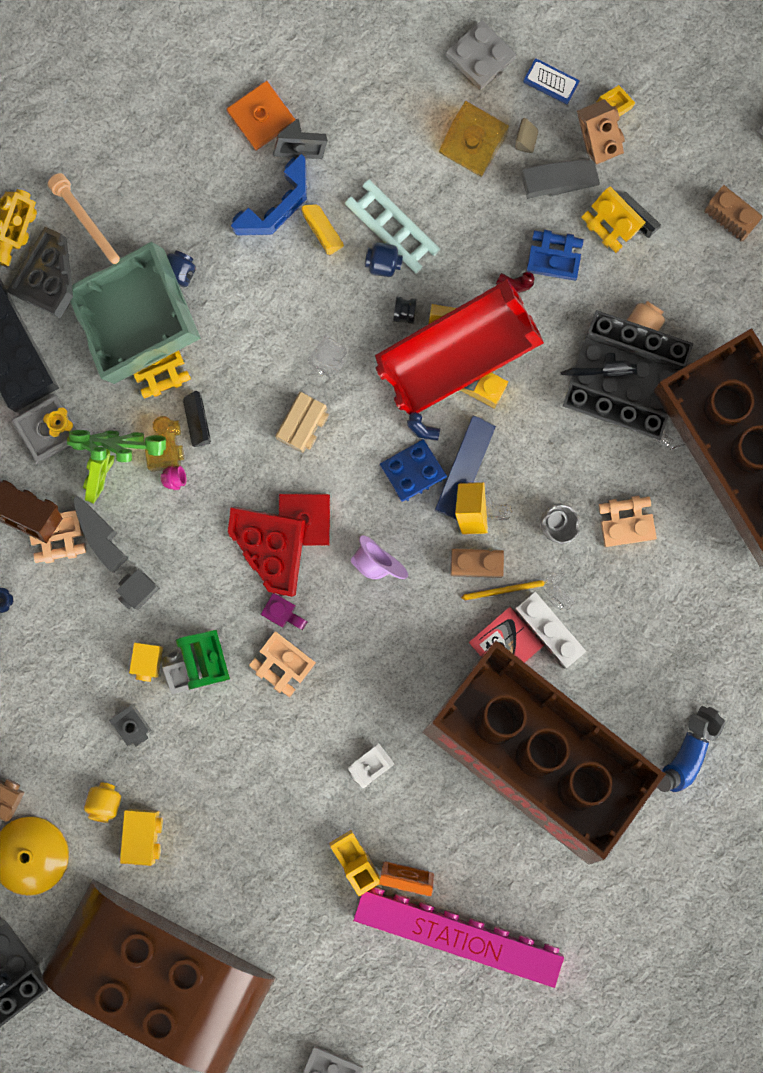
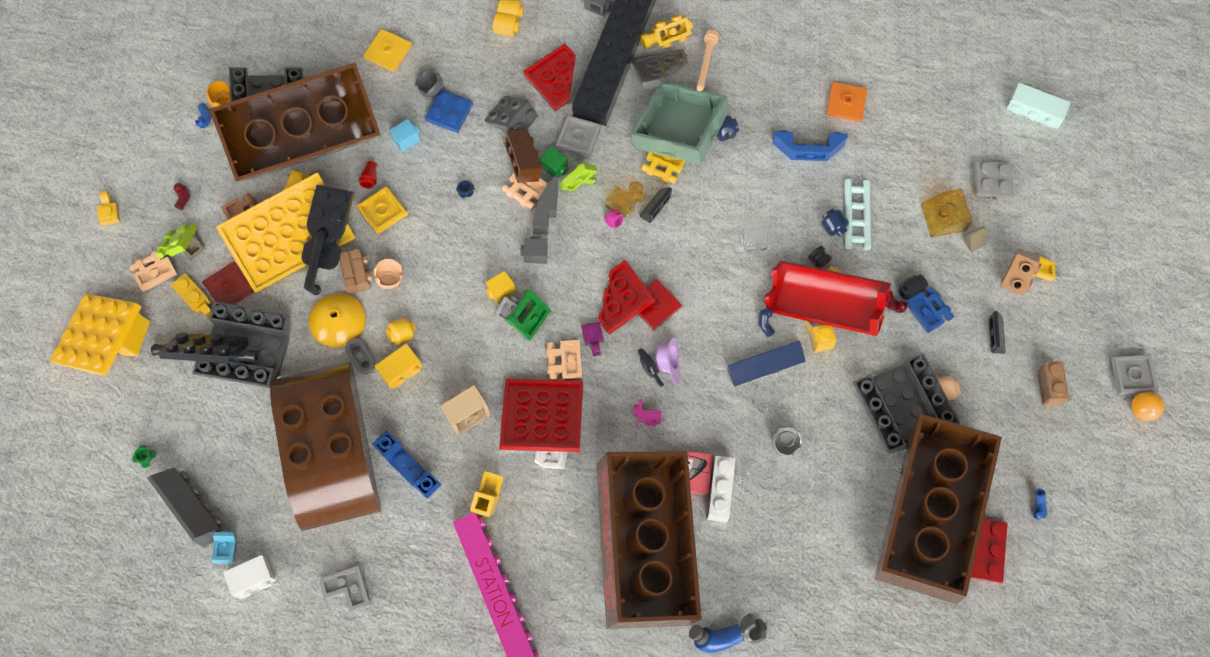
camera: 40 degrees right, 15 degrees down
yellow plate [43,408,73,437] -> none
bright green plant [67,430,166,462] -> none
dark grey brick [109,705,152,747] -> none
dark grey slope [273,119,328,159] -> none
tan brick [275,391,329,453] -> none
yellow slope [301,204,344,256] -> none
orange plate [379,861,434,897] -> none
blue hinge [380,439,447,502] -> none
medium nougat brick [451,549,504,578] -> none
yellow slope [455,482,488,534] -> none
yellow axle [461,580,546,600] -> none
dark grey slope [521,160,600,199] -> none
tile [523,58,580,105] -> none
black piece [560,353,637,377] -> none
yellow plate [581,186,646,253] -> none
light nougat plate [599,495,657,547] -> none
none -> dark grey plate [345,339,376,375]
none -> blue slope [372,430,442,499]
none -> light nougat hair [374,258,403,289]
none -> tan brick [440,385,490,436]
none -> red plate [499,378,583,453]
none -> green brick [539,146,569,178]
none -> dark pink bracket [634,399,662,427]
none -> black hand [638,348,664,388]
none -> black brick [898,274,928,300]

